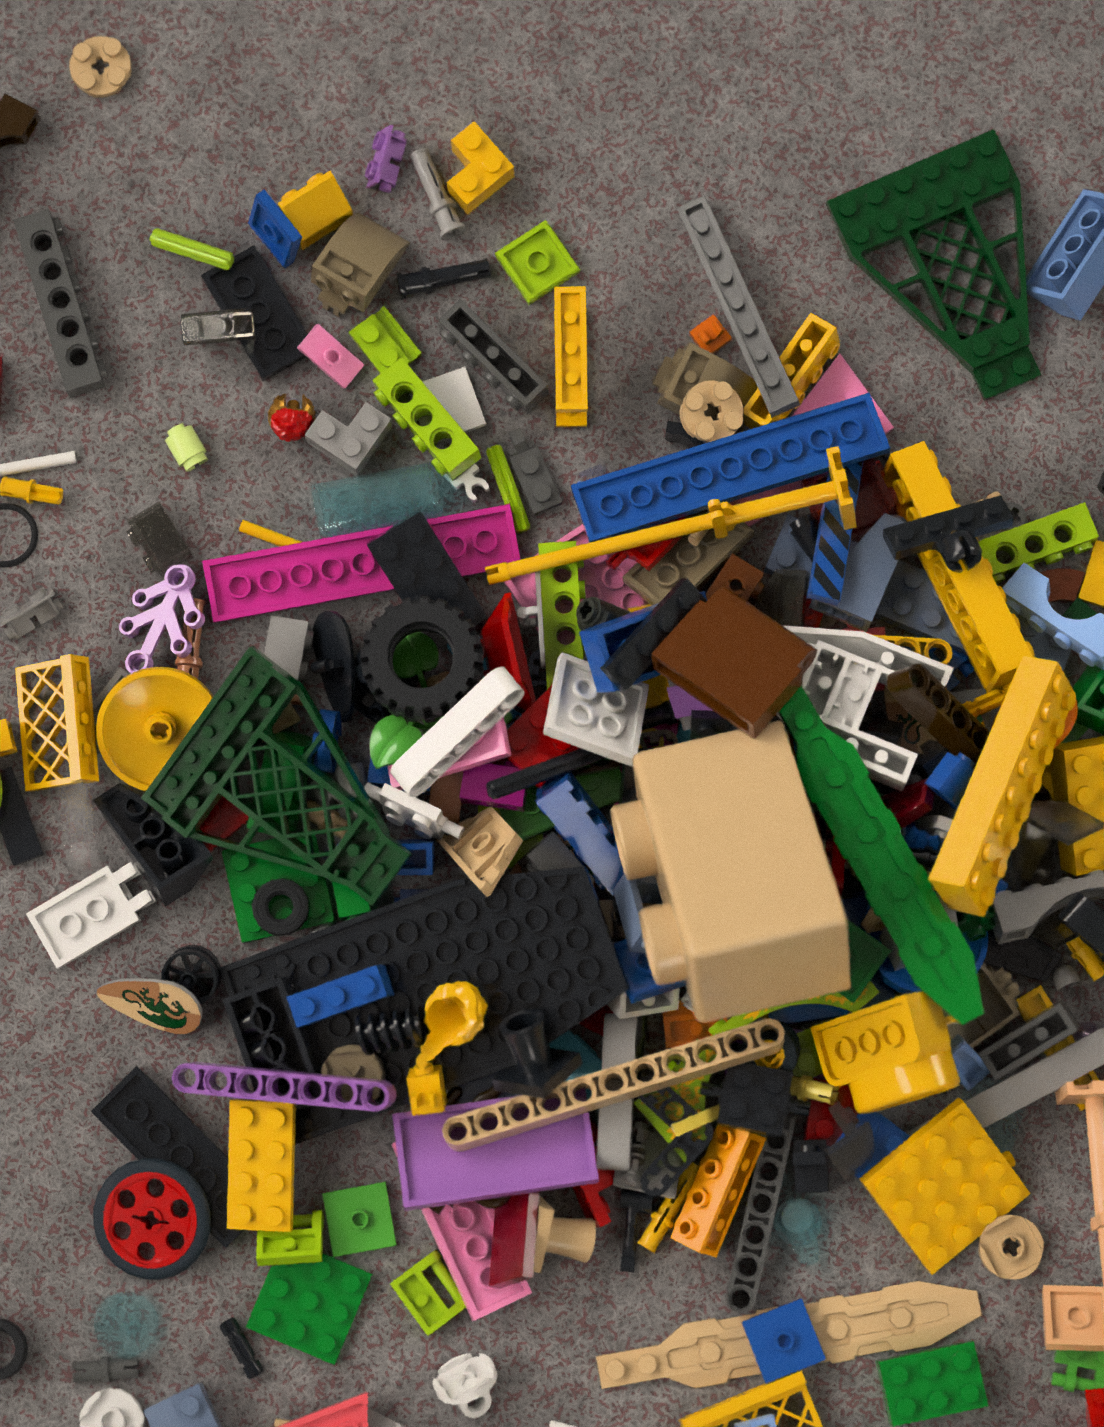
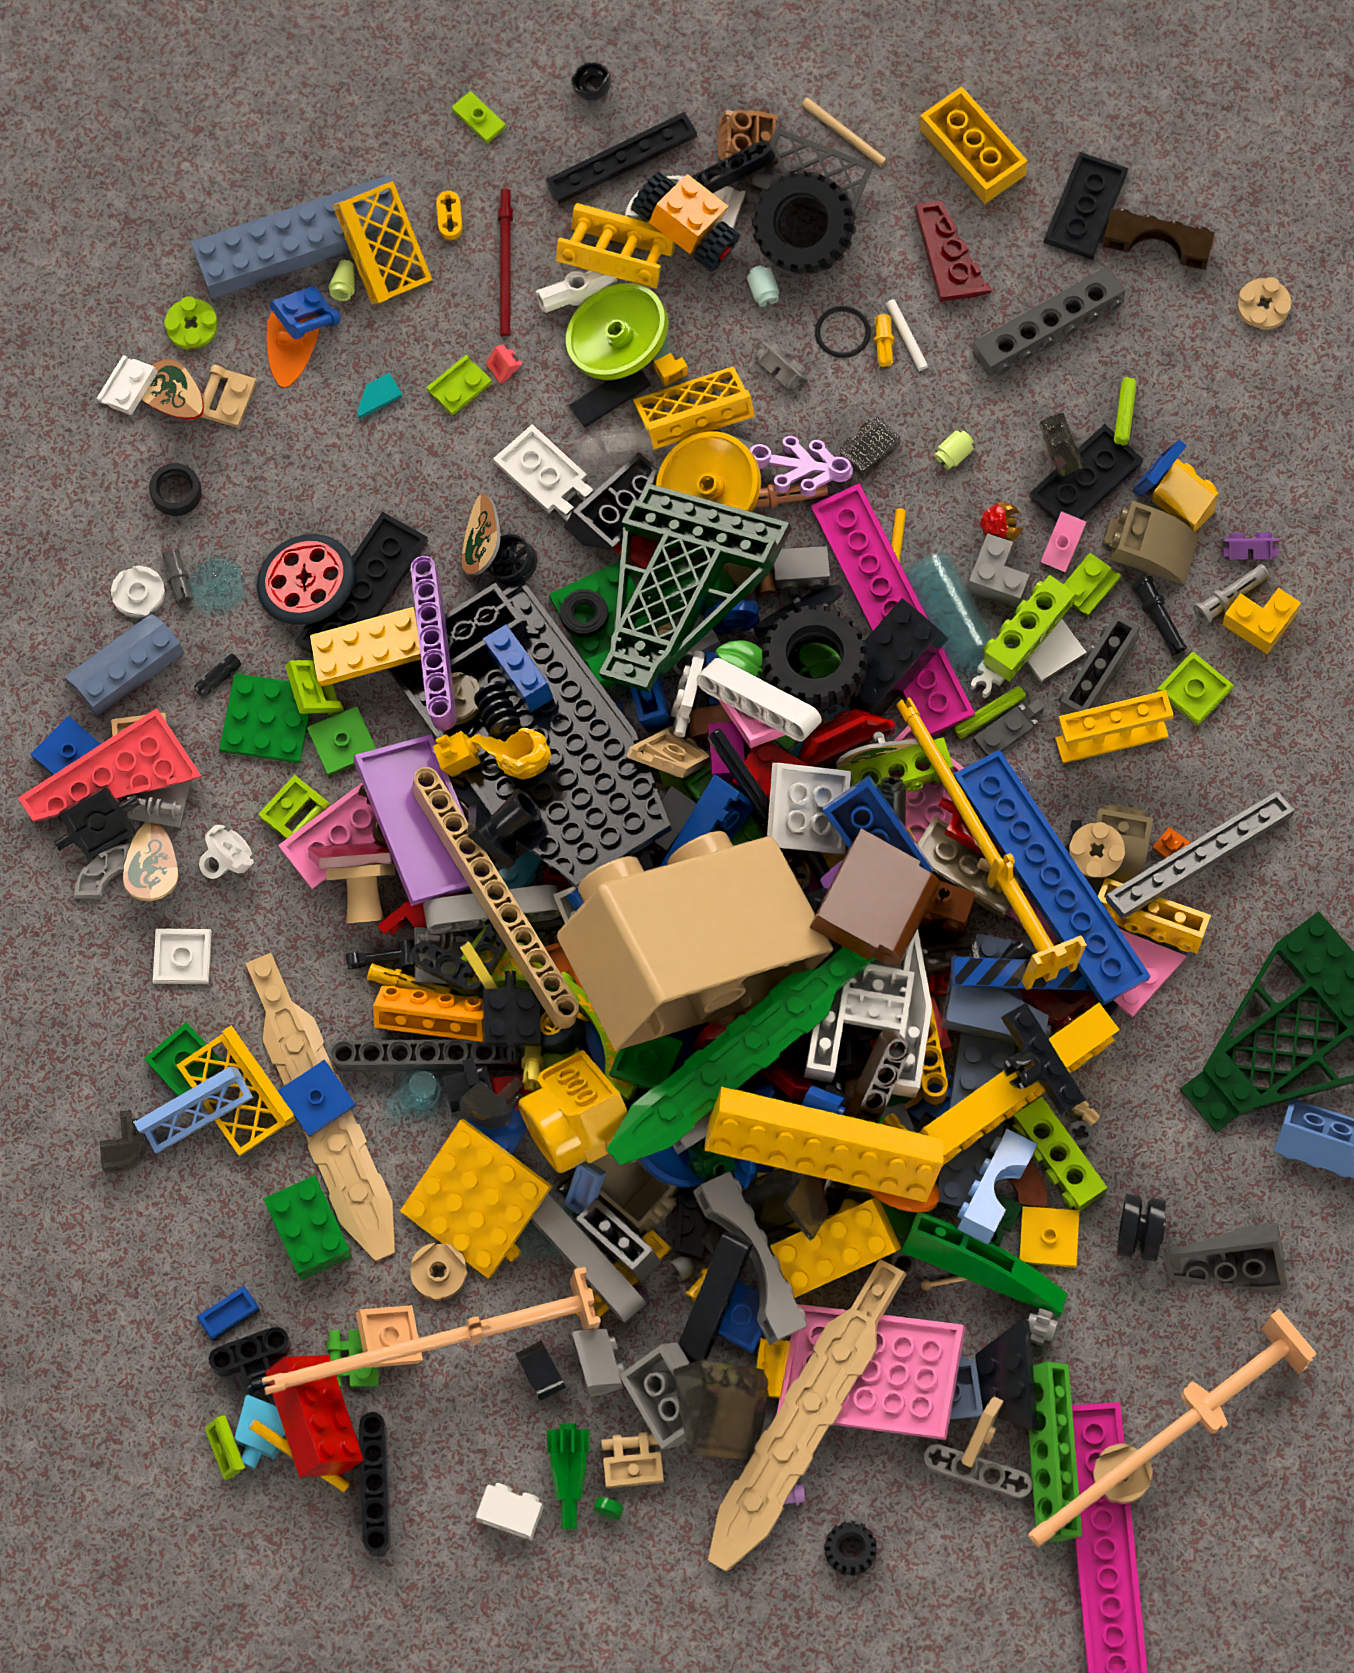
camera: 80 degrees right, 10 degrees down
black plate [600,578,707,692] -> none

